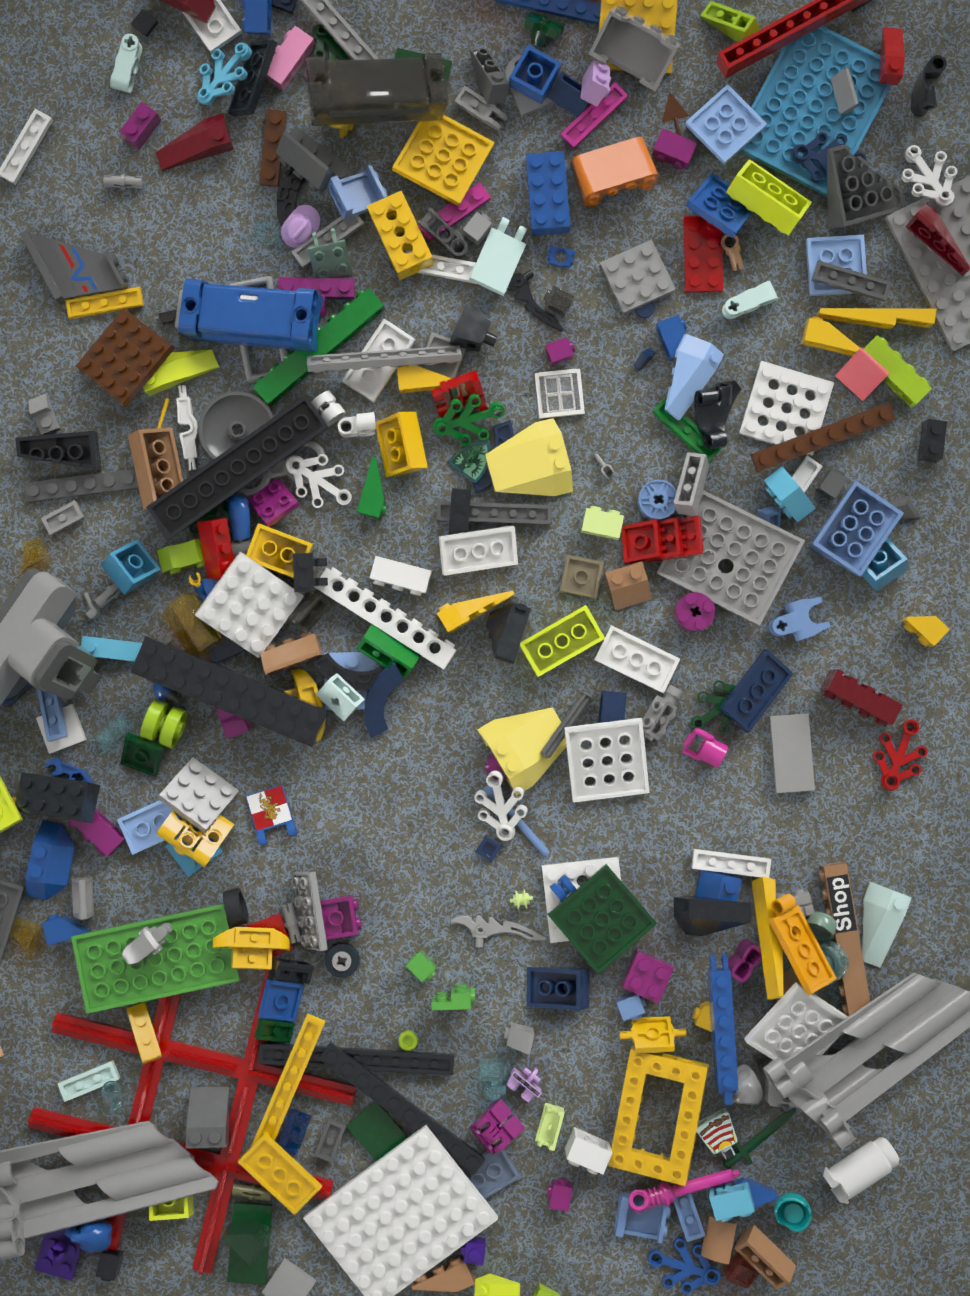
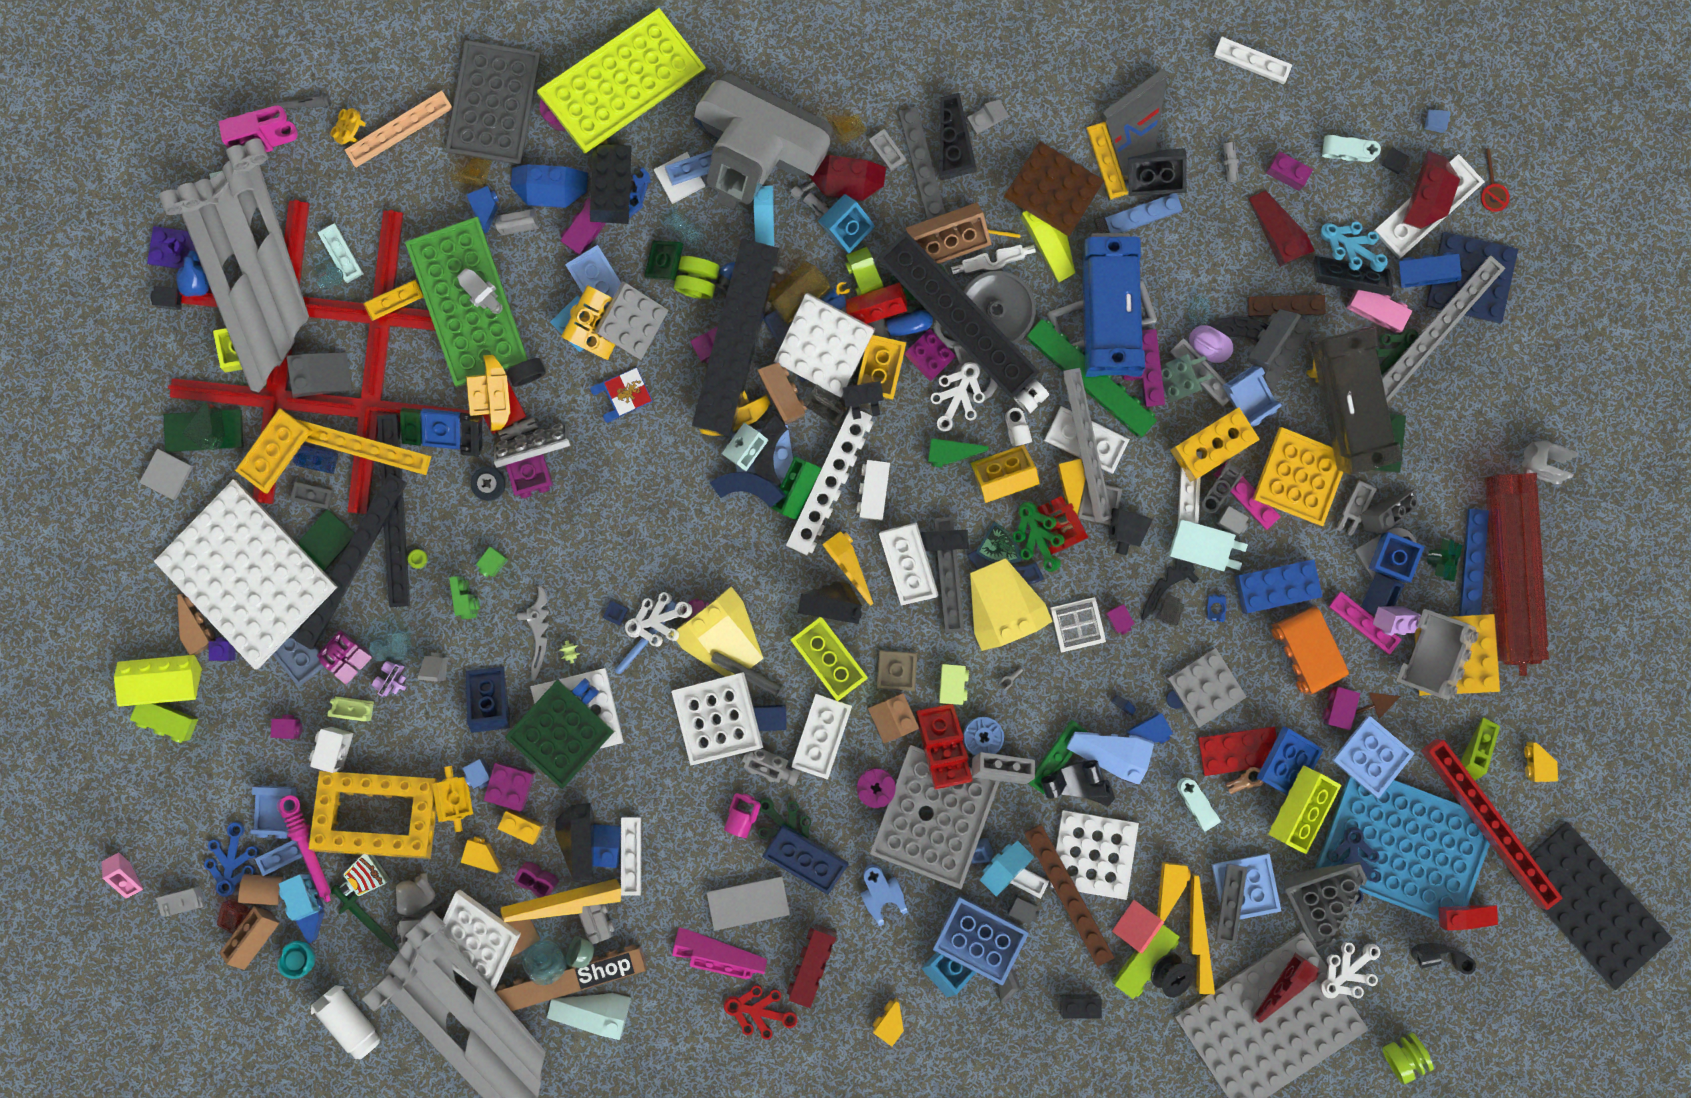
camera: 80 degrees right, 0 degrees up
olive pin [232,1183,273,1202] -> none
blue hinge [708,954,739,1105] -> none
light orange hinge [768,894,837,995] -> none
light grey slope [831,68,858,114] -> none
none -> yellow brick [497,809,544,845]
none -> dark pink wedge [672,927,767,979]
none -> dark red wedge [809,155,886,201]
none -> medium blue plate [1105,193,1183,233]
none -> black slope [1128,148,1187,196]
none -> black piece [1151,953,1194,998]

